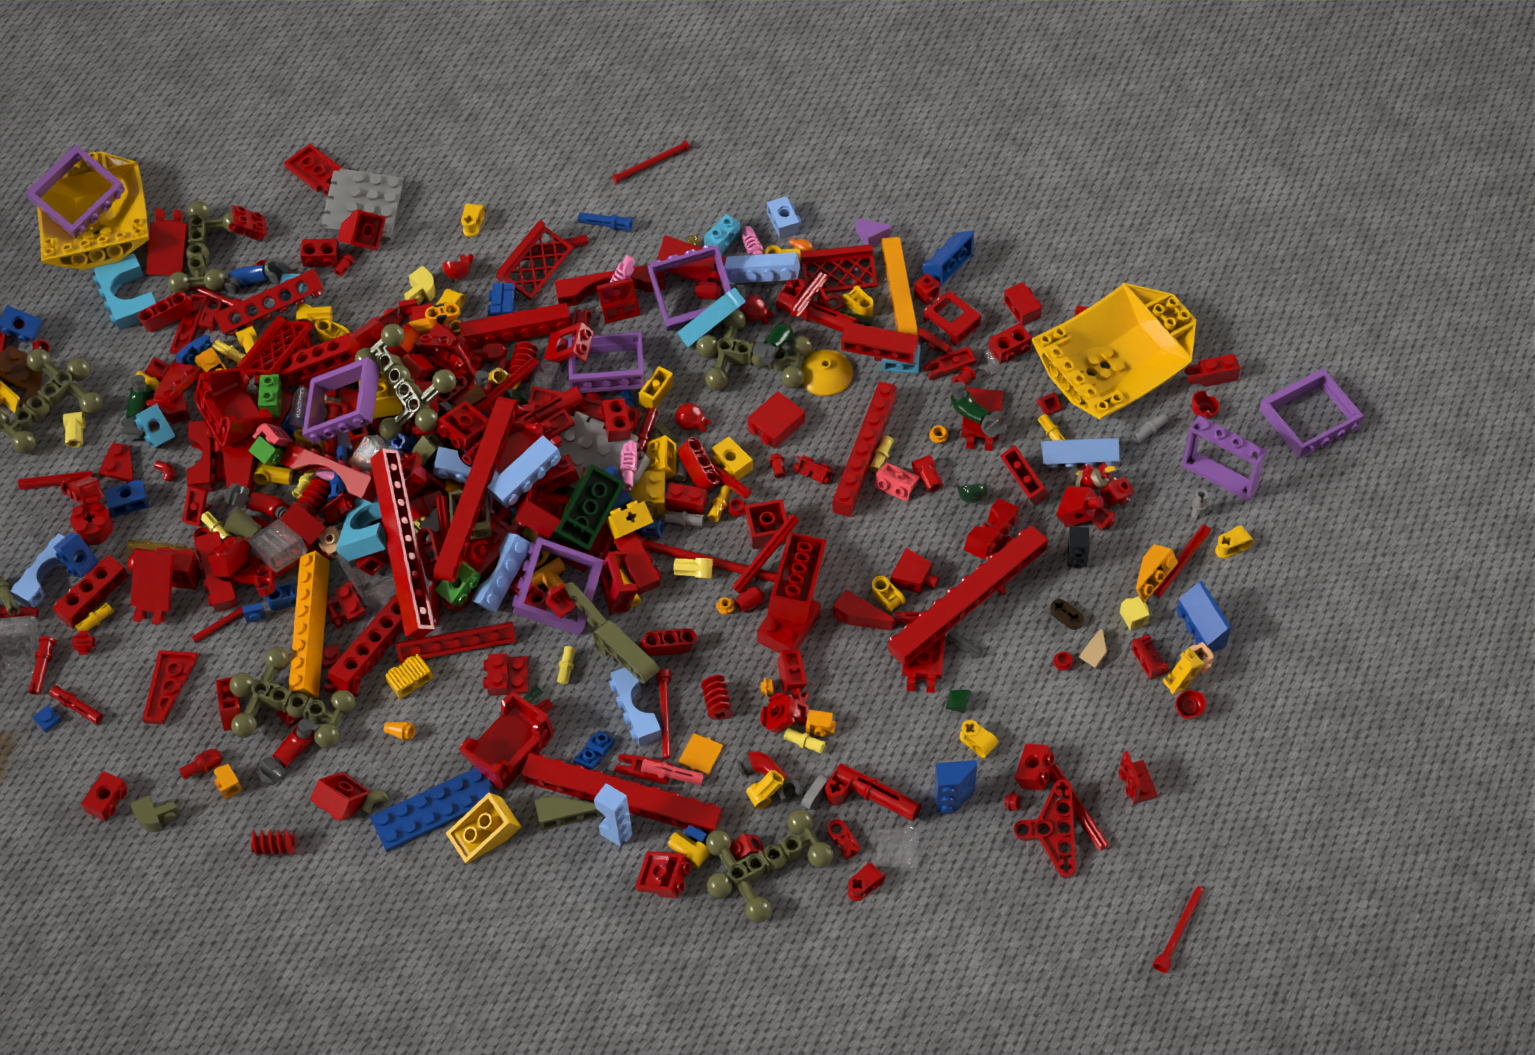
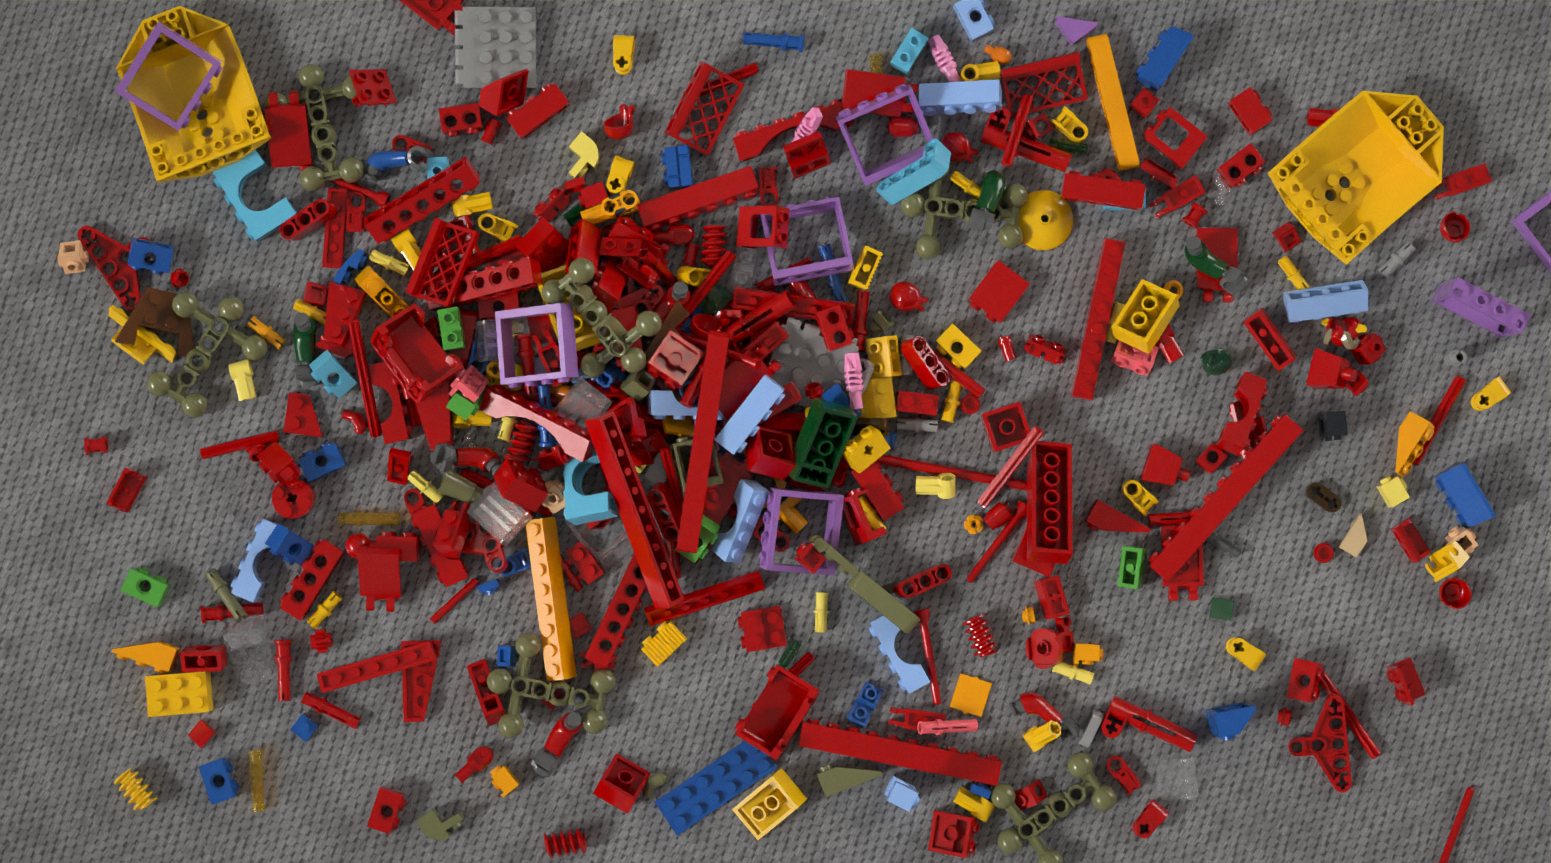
camera: 10 degrees left, 30 degrees up
light orange cone [383,721,415,741] -> none
none -> light orange pin [246,316,286,350]
none -> red plate [317,641,437,693]
none -> red axle [348,320,382,437]
none -> blue plate [497,645,517,667]
none -> red brick [506,83,570,140]
none -> yellow axle [950,171,981,200]
none -> red piece [967,500,1027,583]
none -> yellow brick [1111,279,1180,354]
none -> bright green brick [1118,545,1148,589]
none -> red brick [1194,443,1227,475]

